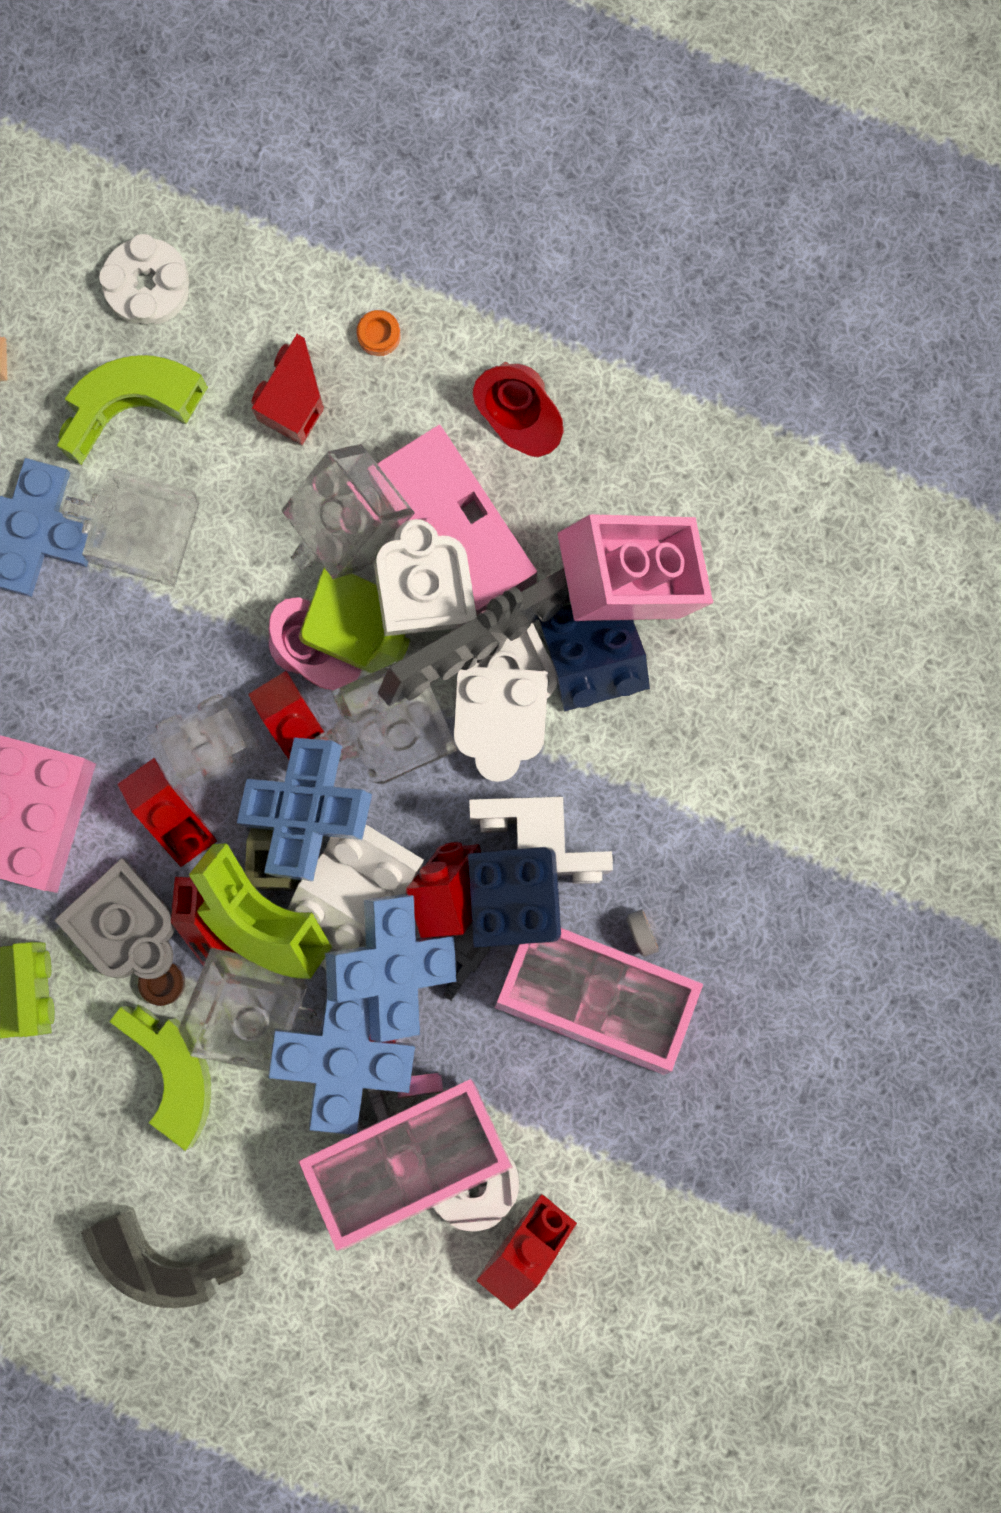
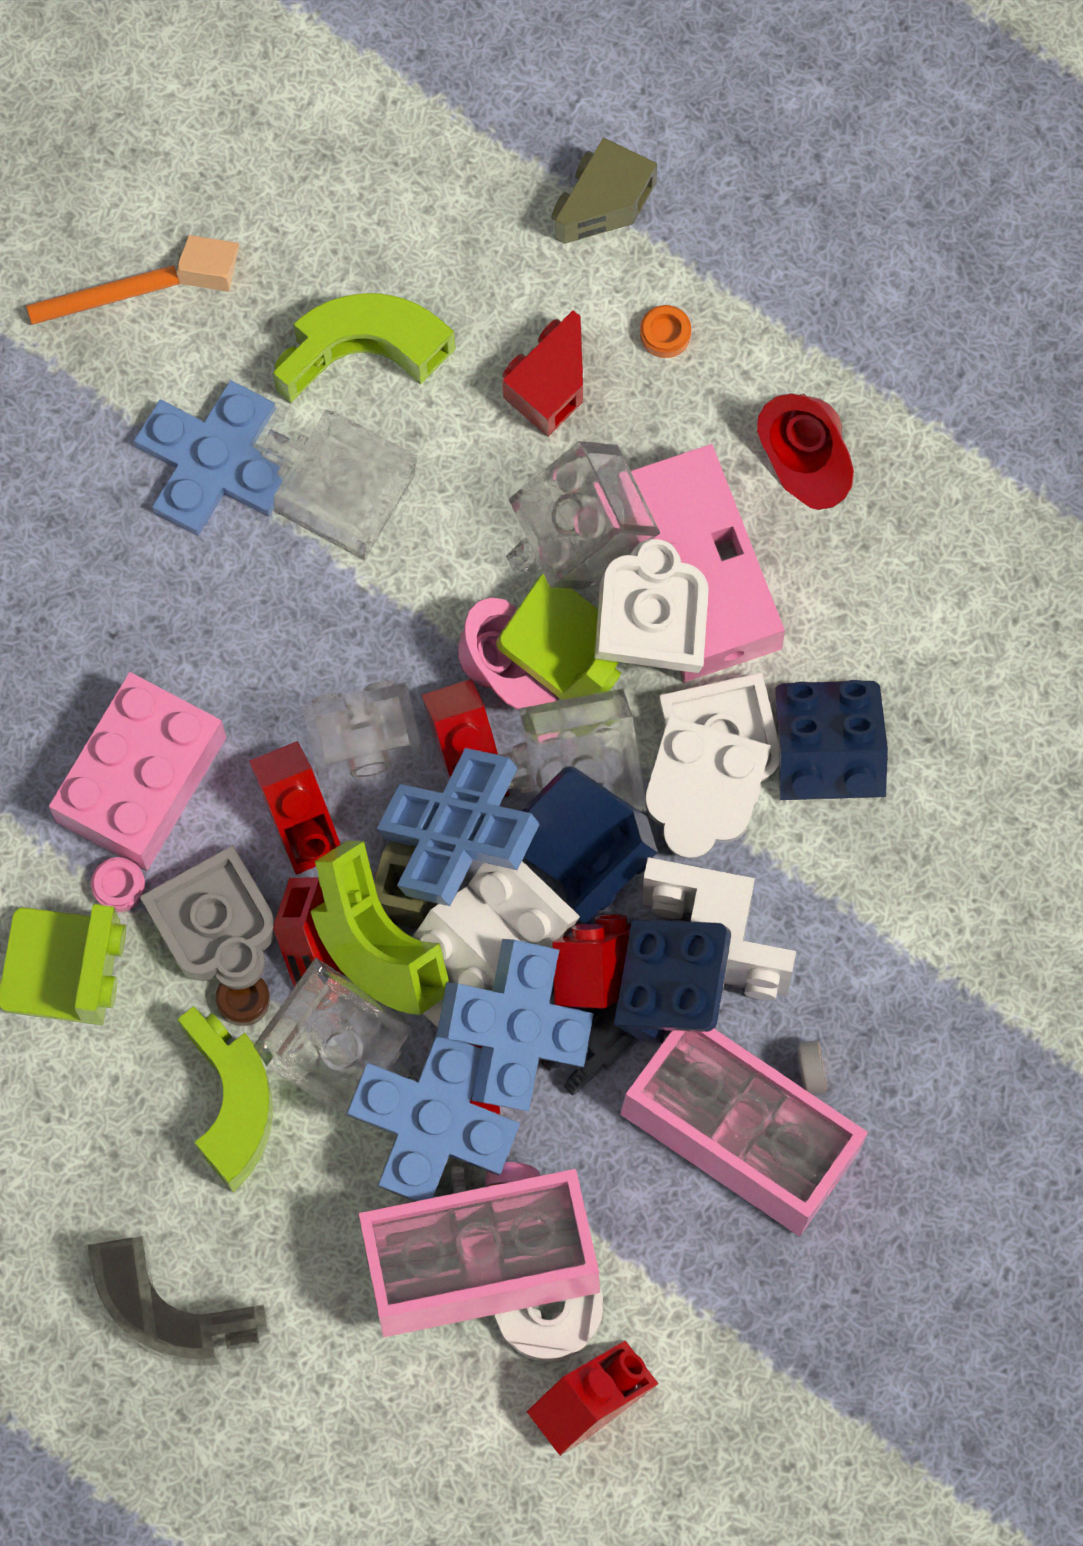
camera: 15 degrees right, 10 degrees down
white plate [99,234,190,325] -> none
dark grey hinge [377,568,570,707] -> none
bright pink brick [557,515,713,621] -> none
none -> bright pink tile [91,857,146,912]
none -> dark blue bracket [522,766,658,924]
none -> olive slope [551,137,657,244]

